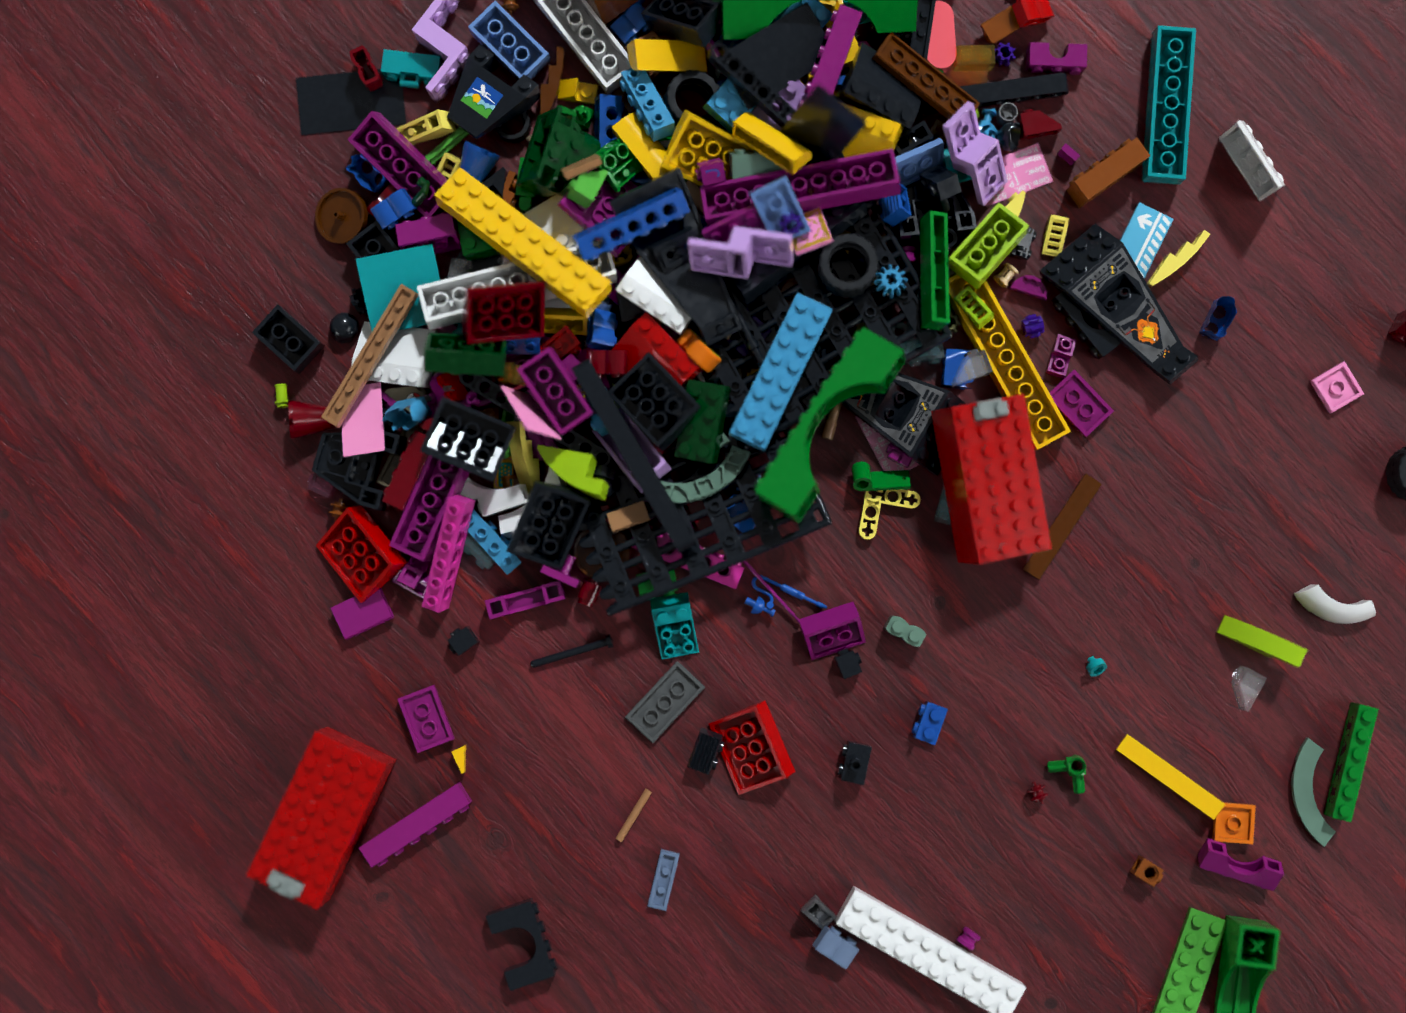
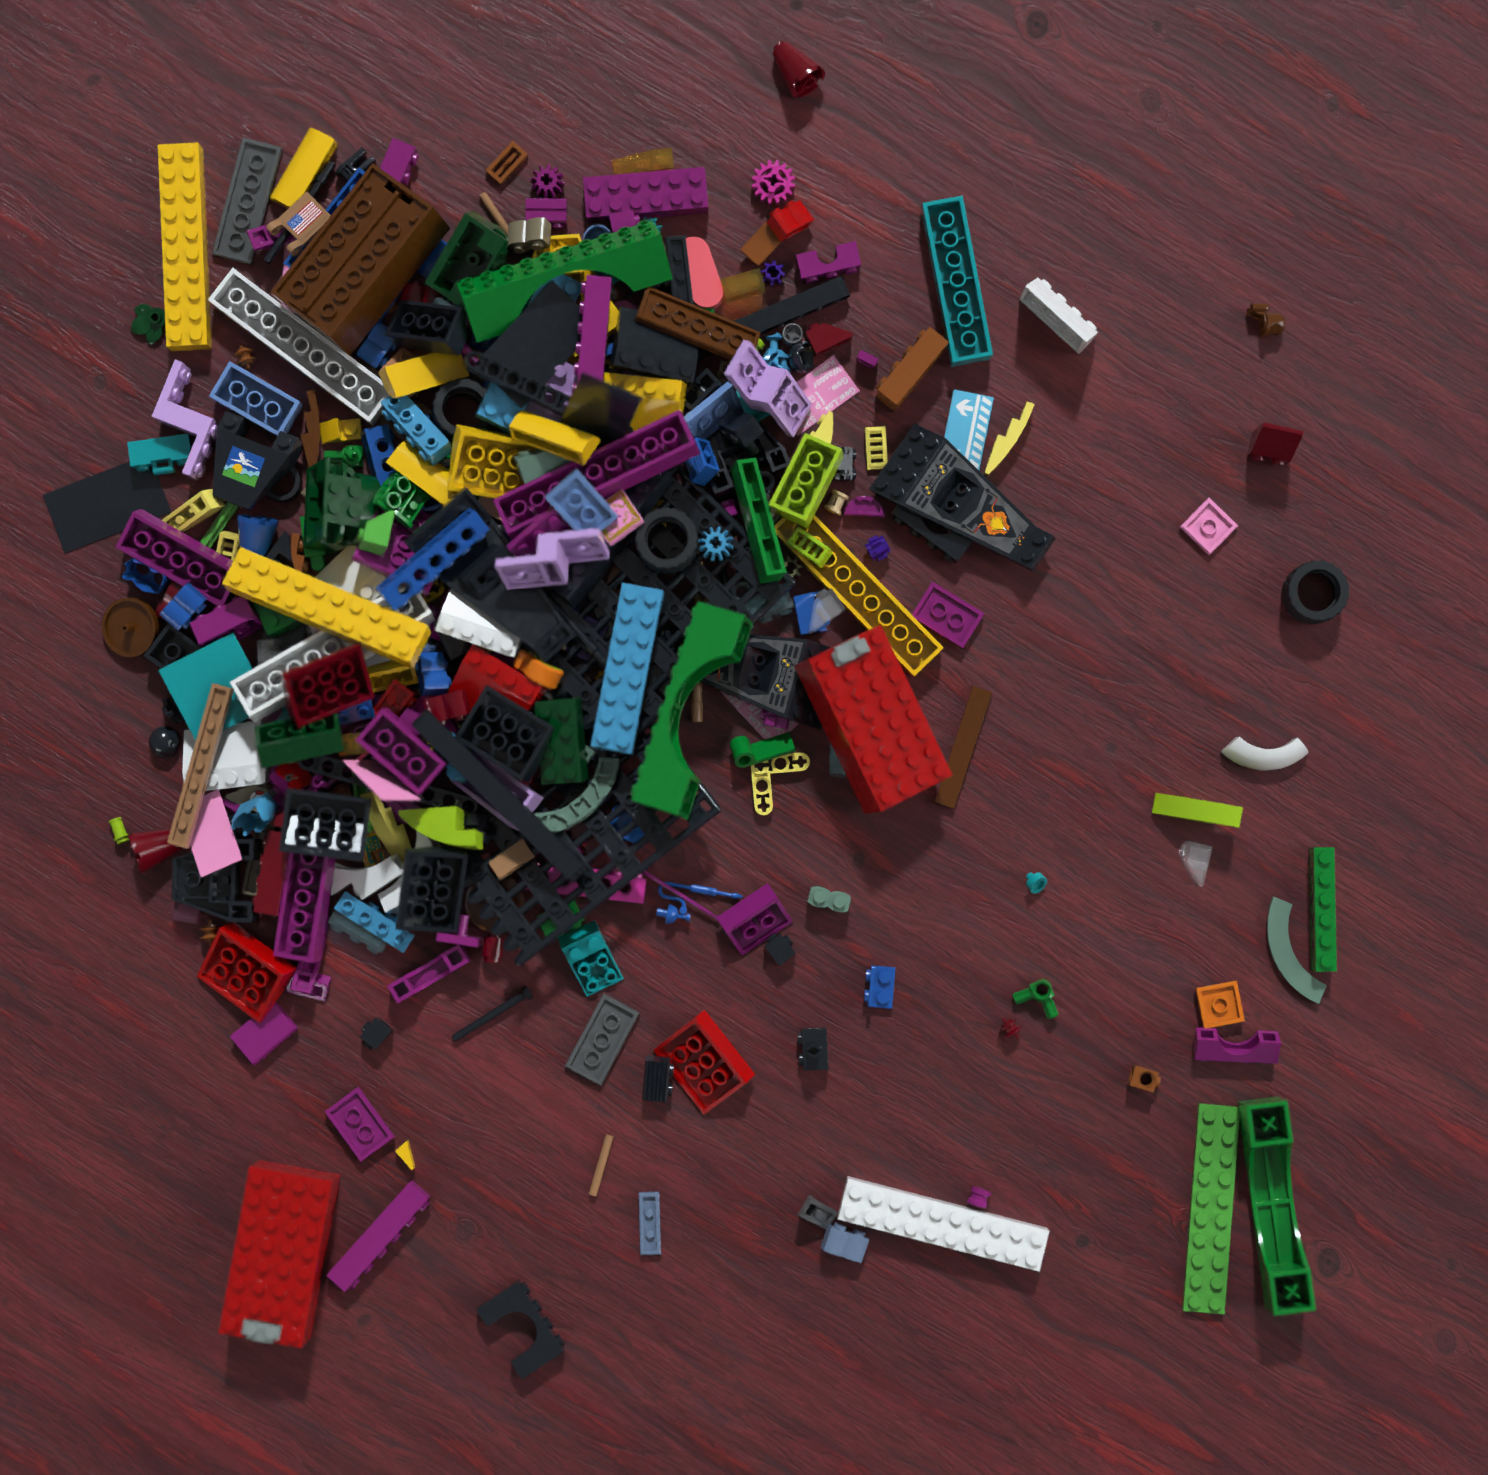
camera: 15 degrees left, 0 degrees up
black brick [252,304,325,374] -> none
dark red brick [350,45,383,91] -> none
dark green arm [411,177,430,207] -> none
dark pink brick [422,494,475,613] -> none
medium nougat tile [561,154,602,180] -> none
magenta brick [695,158,726,186] -> none
dark purple gear [778,210,803,234] -> none
magenta slope [1045,334,1076,379] -> none
yellow tile [1115,734,1225,820] -> none
blue piece [1199,296,1237,341] -> none

